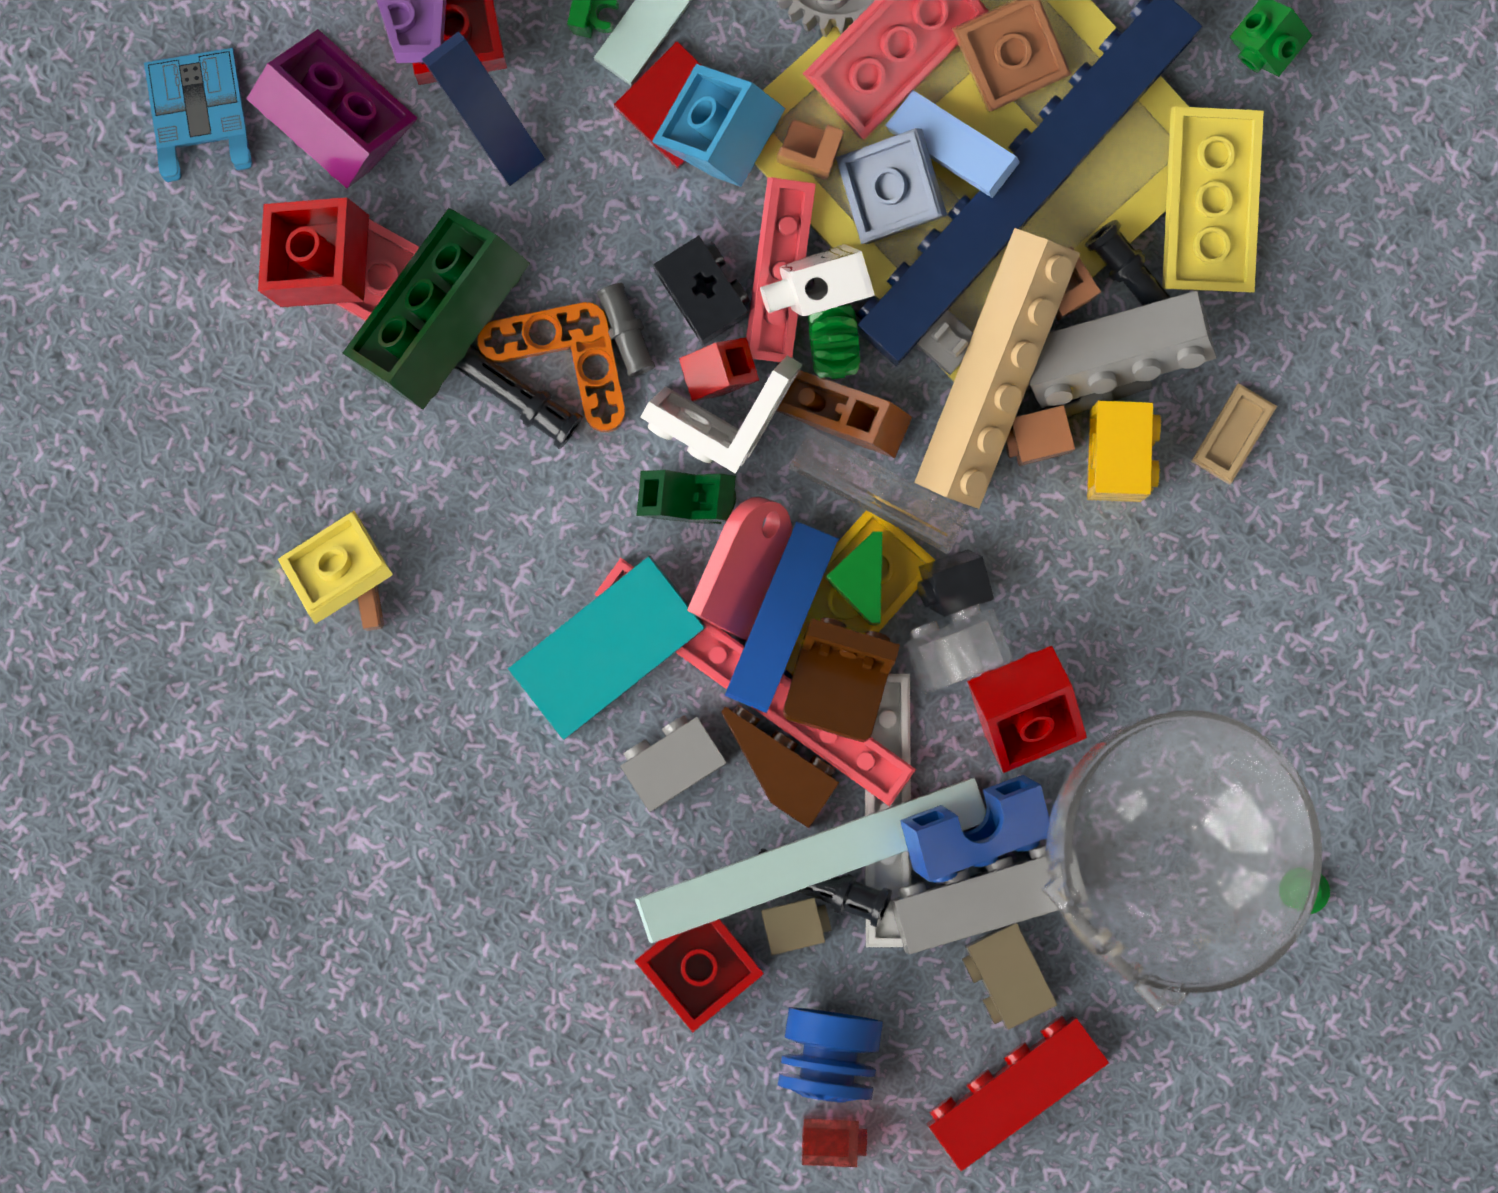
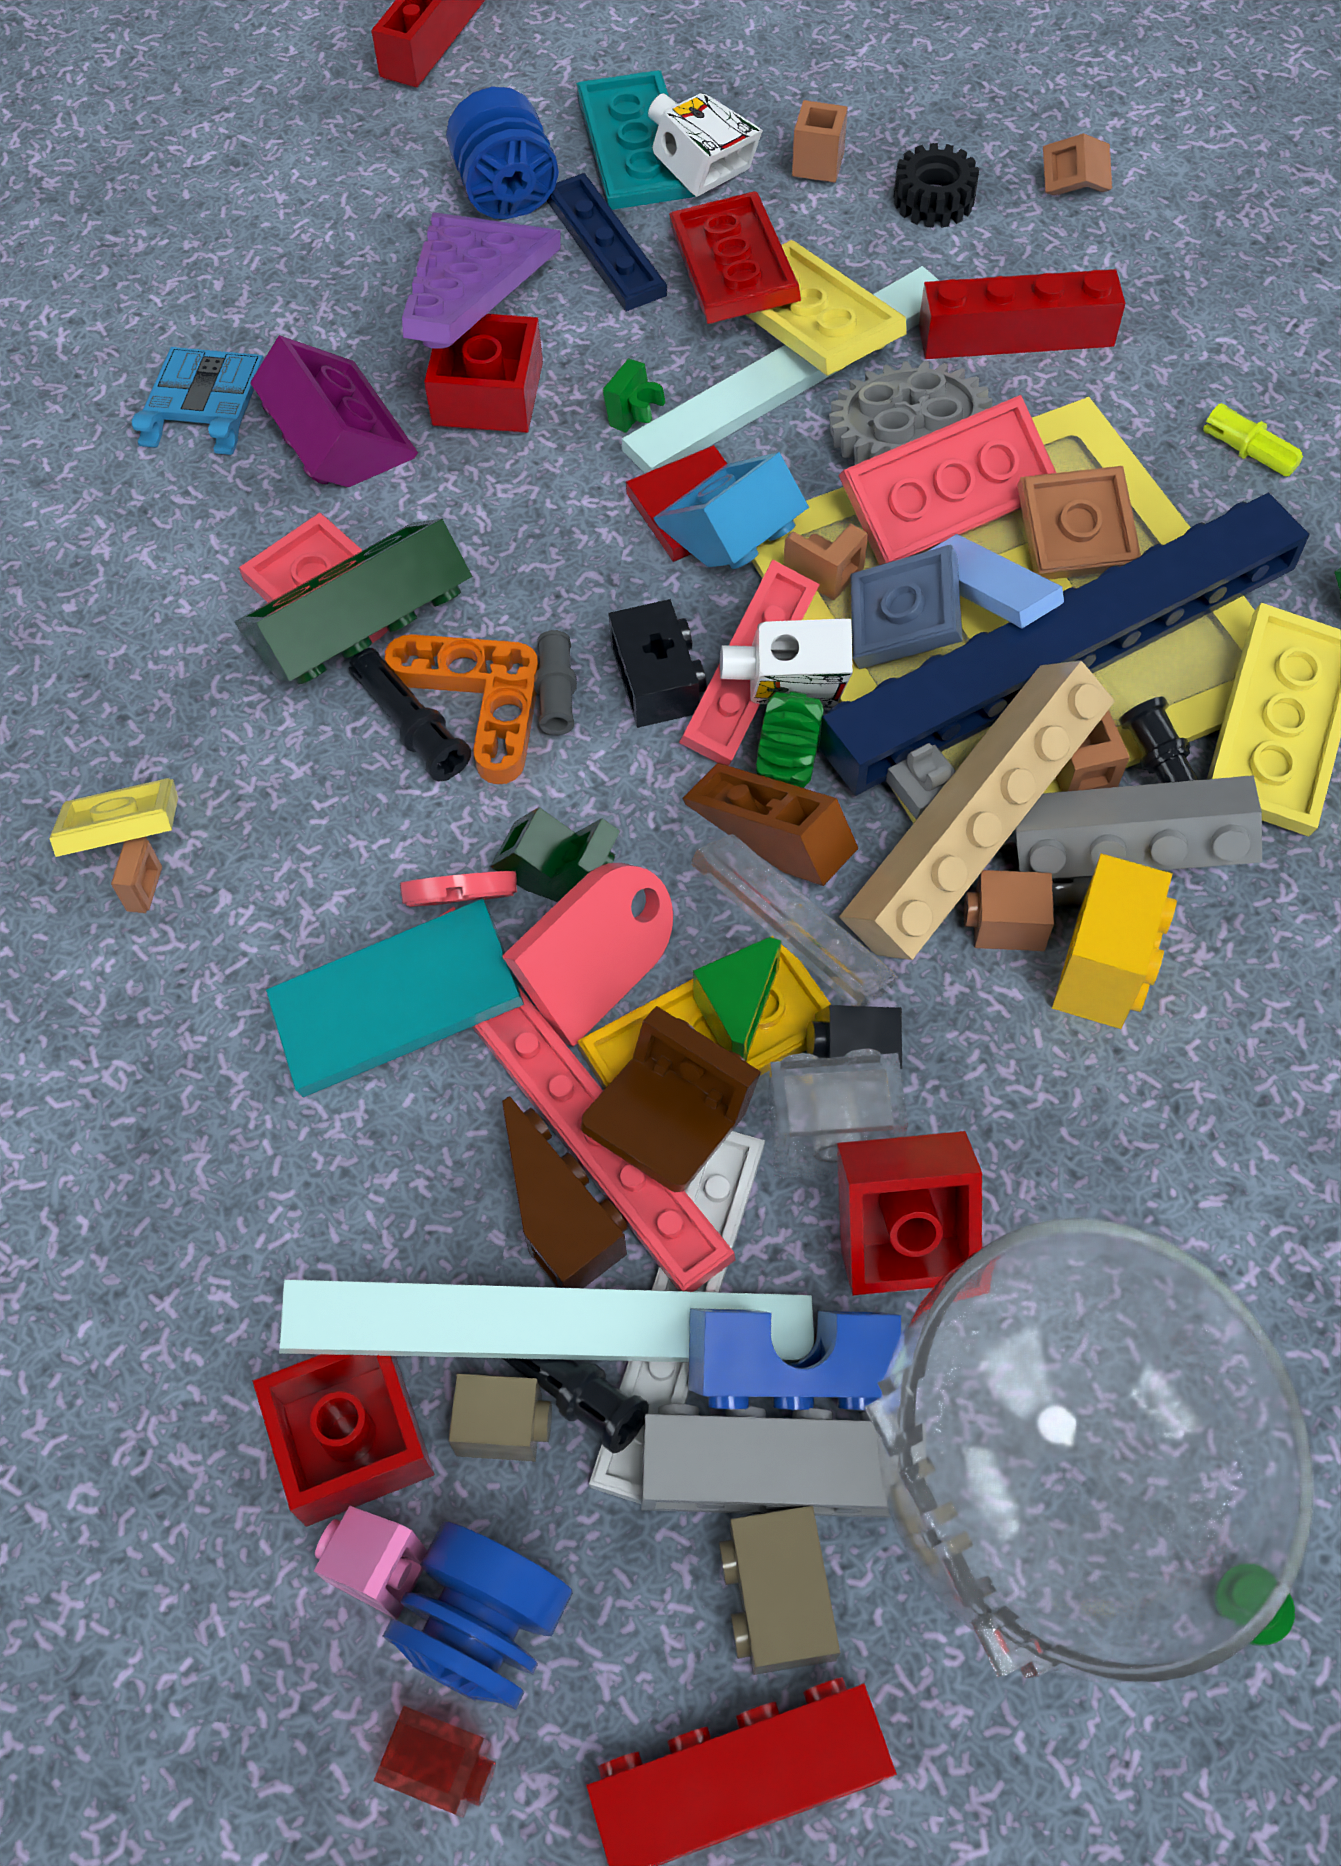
camera: 25 degrees right, 25 degrees down
red brick [258,197,369,307] -> none
dark blue tile [422,32,545,186] -> none
light grey brick [620,715,727,813] -> none
white bracket [641,355,803,473] -> none
red brick [679,337,759,401] -> none
blue slope [724,521,839,713] -> none
tan tile [1191,383,1277,485] -> none
none -> bright pink slope [314,1506,427,1620]
none -> coral tile [400,871,517,907]

